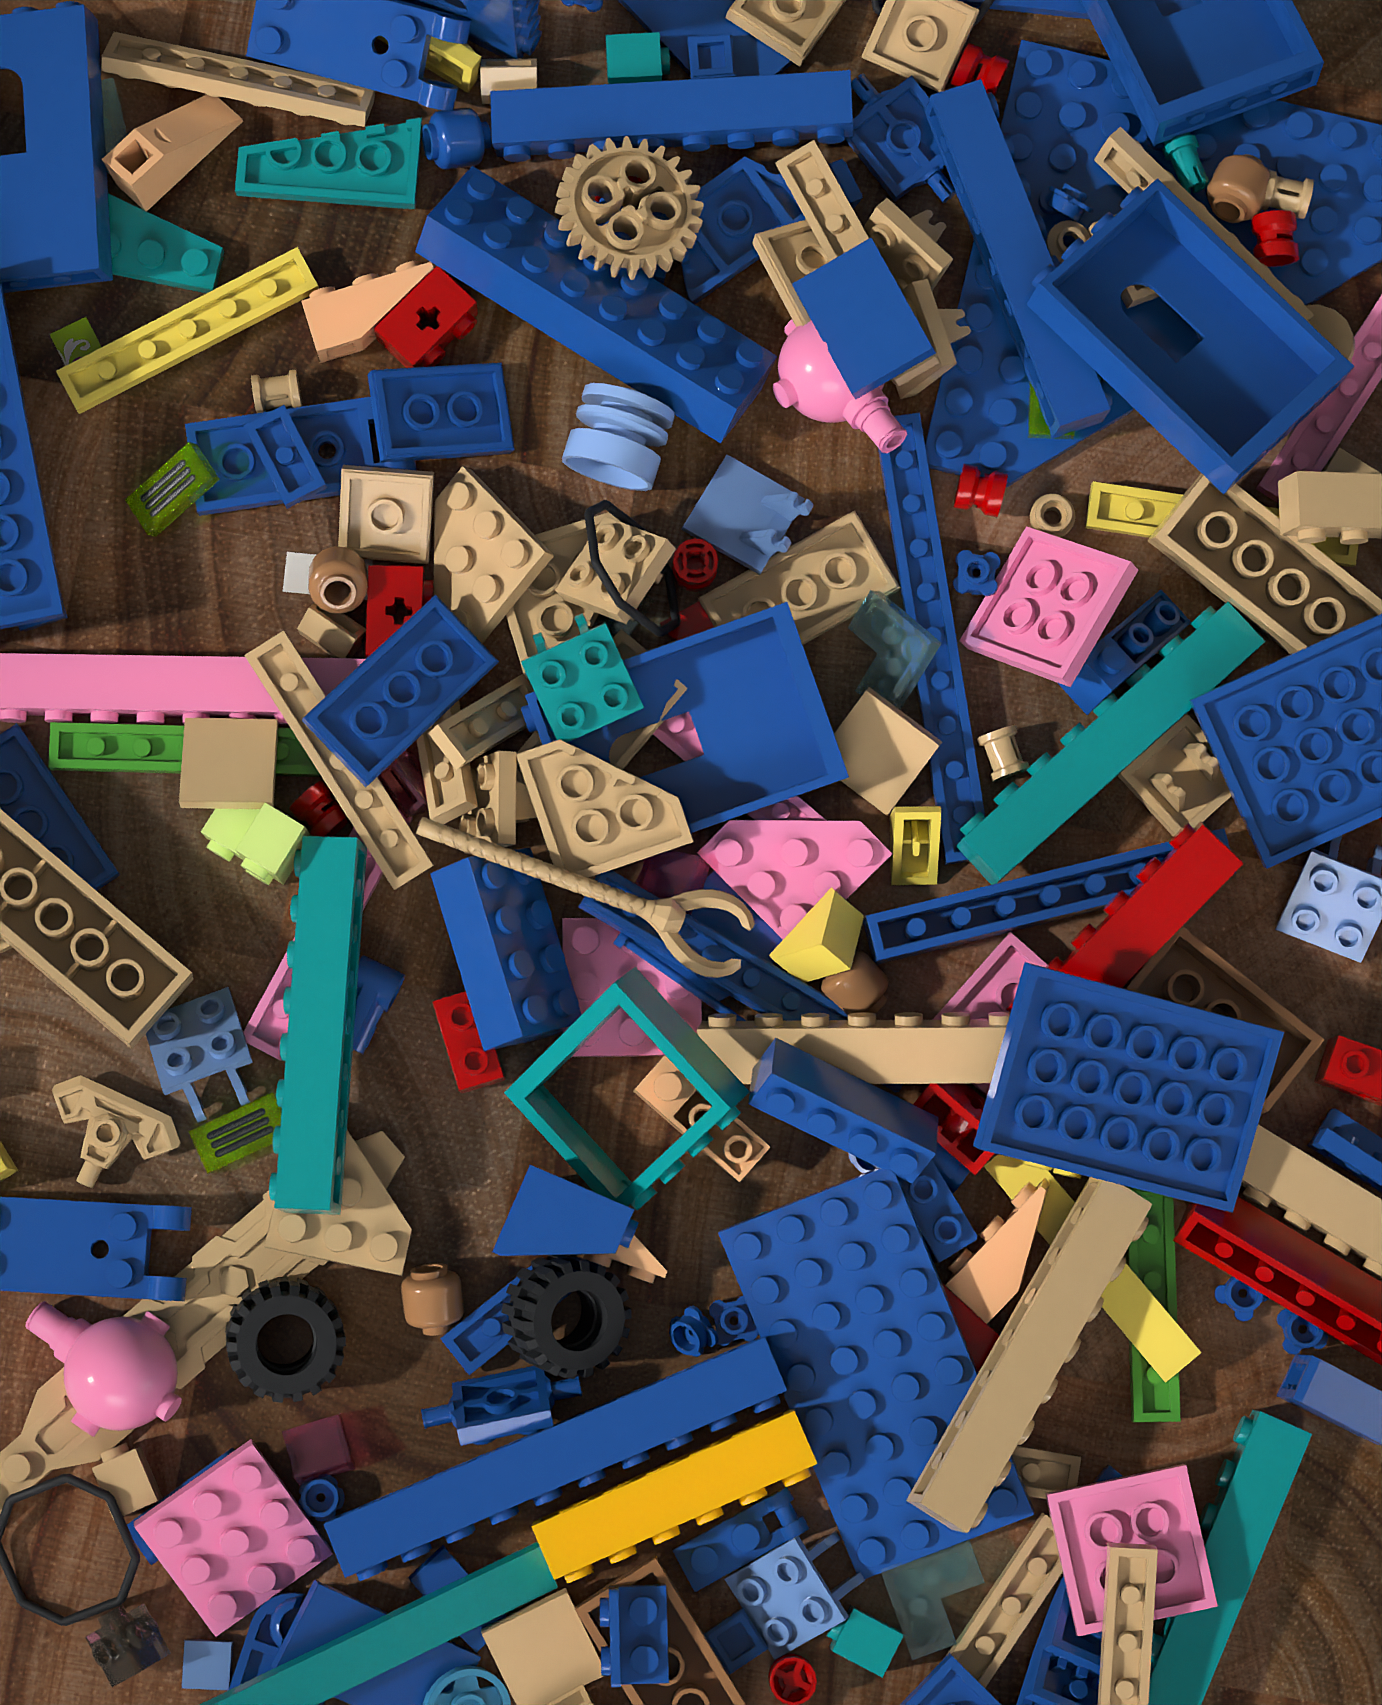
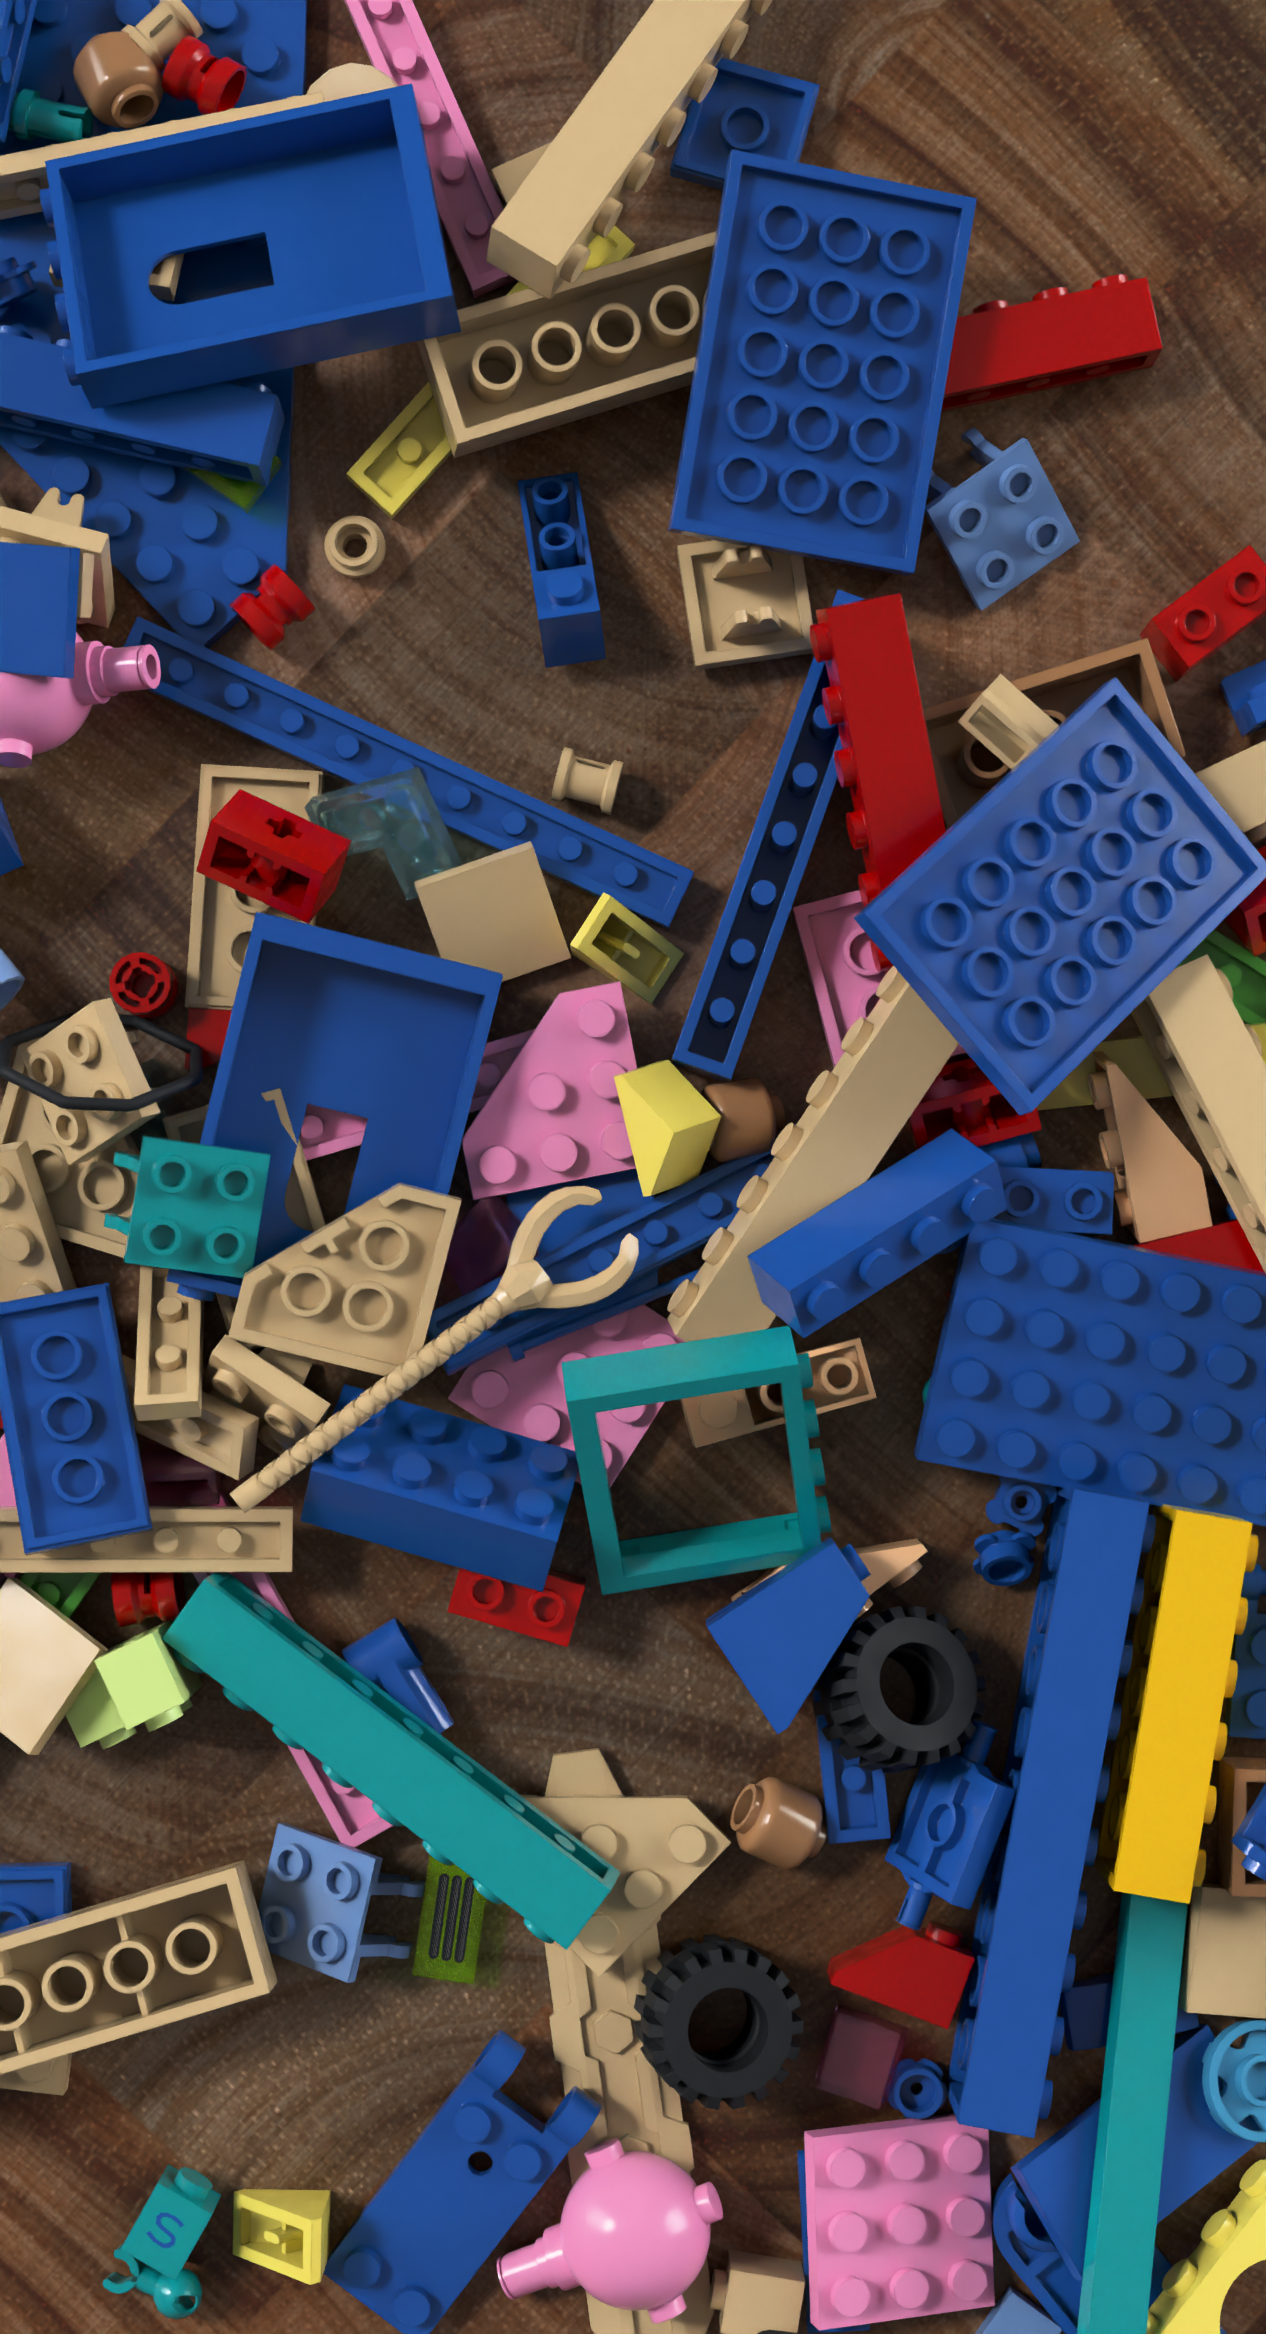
camera: 45 degrees left, 5 degrees up
tan piece [52,1075,181,1189] -> none
medium blue plate [682,455,813,575] -> none
blue plate [953,550,1001,596] -> none
teal brick [956,602,1265,885] -> none
bright pink plate [959,526,1138,687] -> none
tan plate [1046,220,1090,264] -> none
none -> red brick [196,789,352,924]
none -> red slope [826,1921,975,2030]
none -> tan piece [958,673,1059,770]

